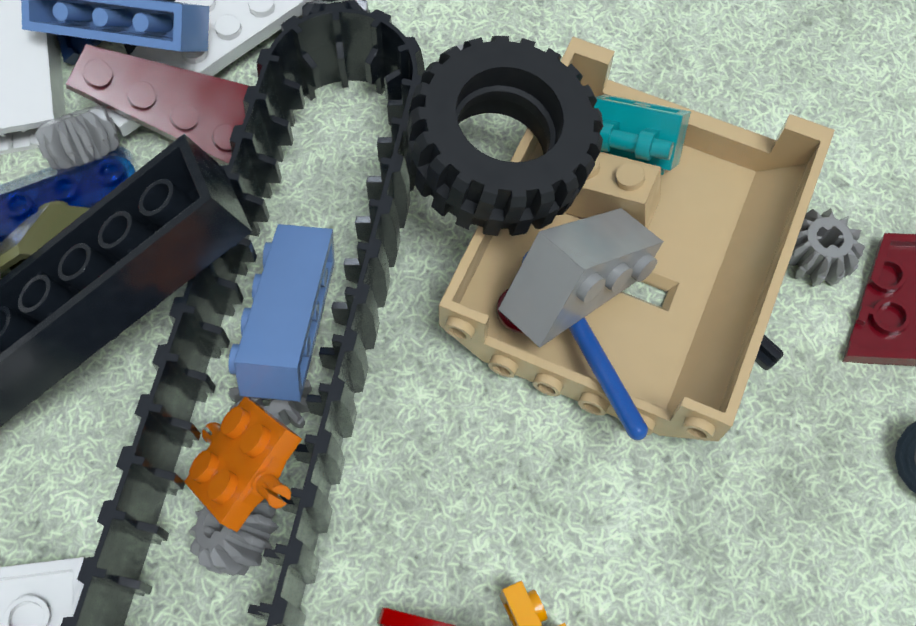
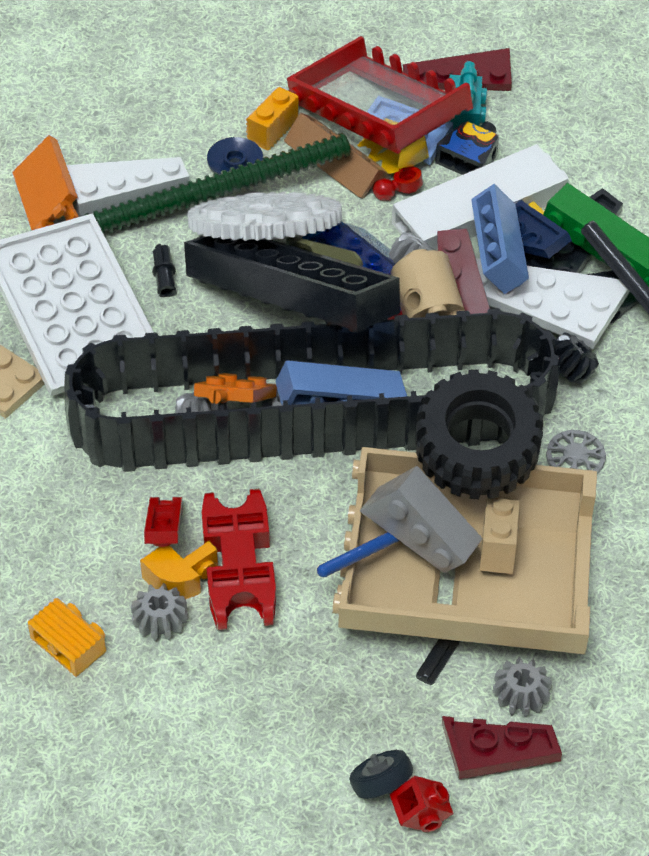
camera: 75 degrees right, 15 degrees down
teal brick [594,94,691,175] -> none
none -> red piece [201,488,276,630]
none -> tan cylinder [391,249,465,318]

